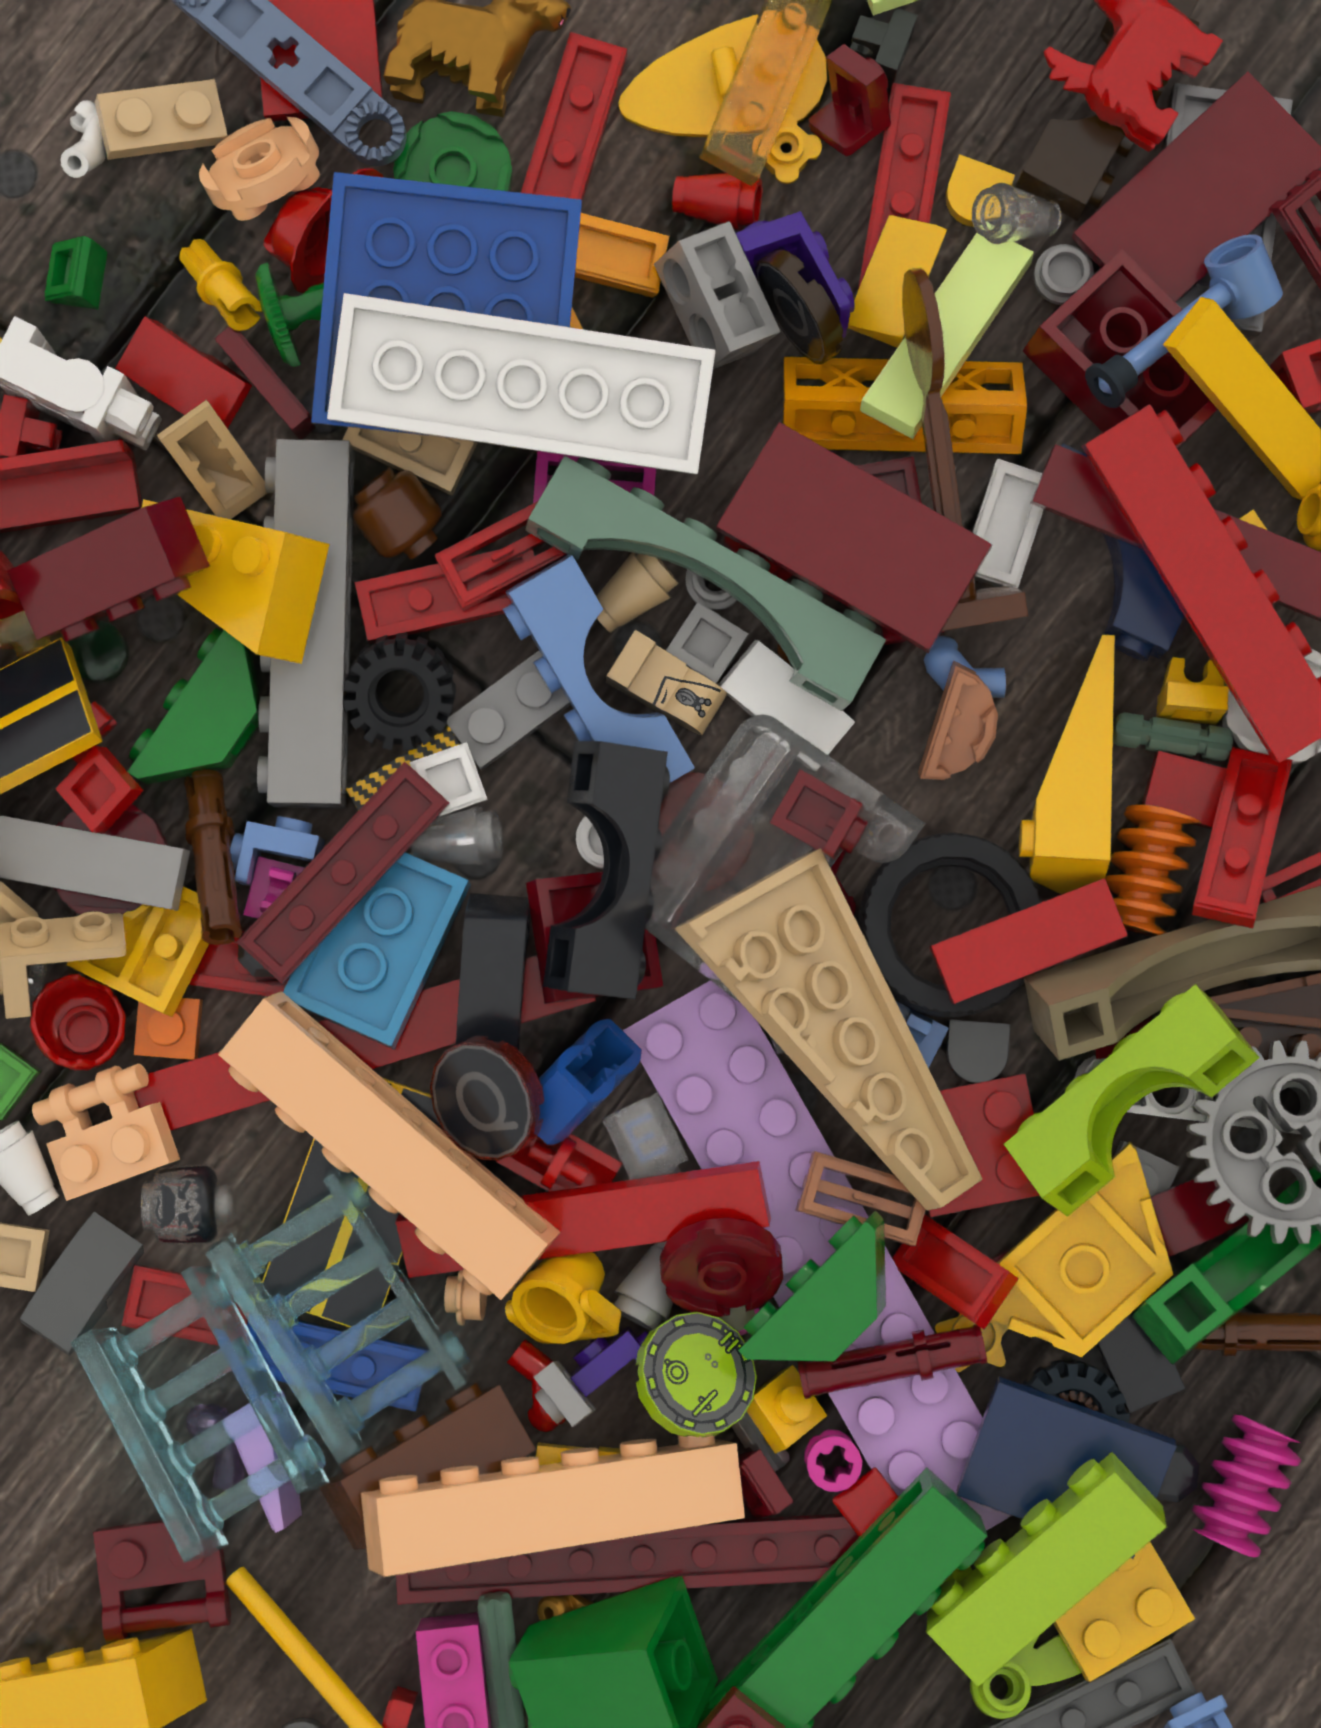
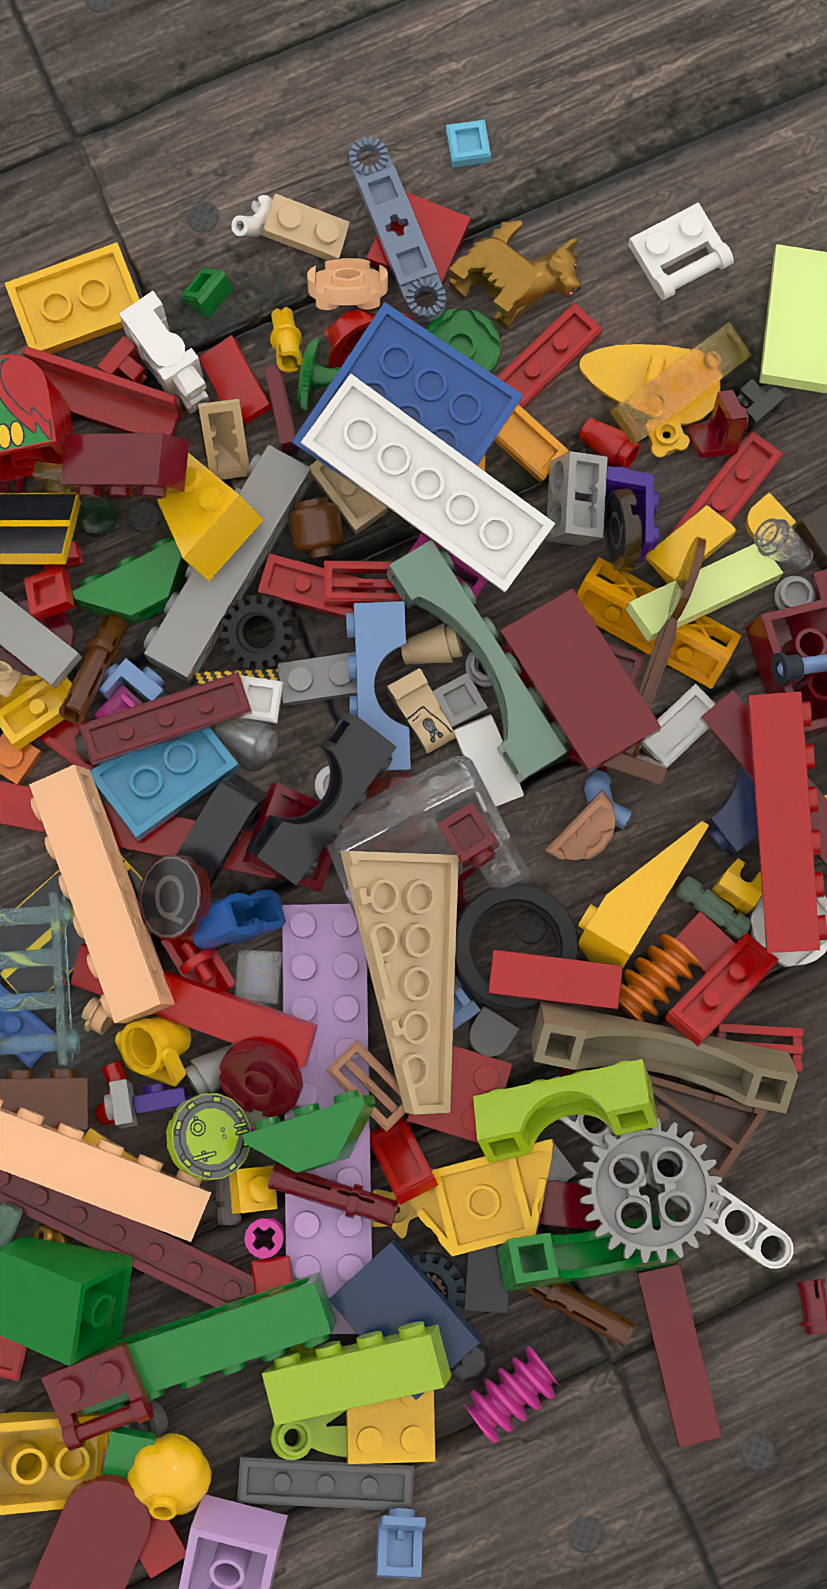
camera: 30 degrees right, 5 degrees down
dark red tile [738,1449,794,1518] -> none

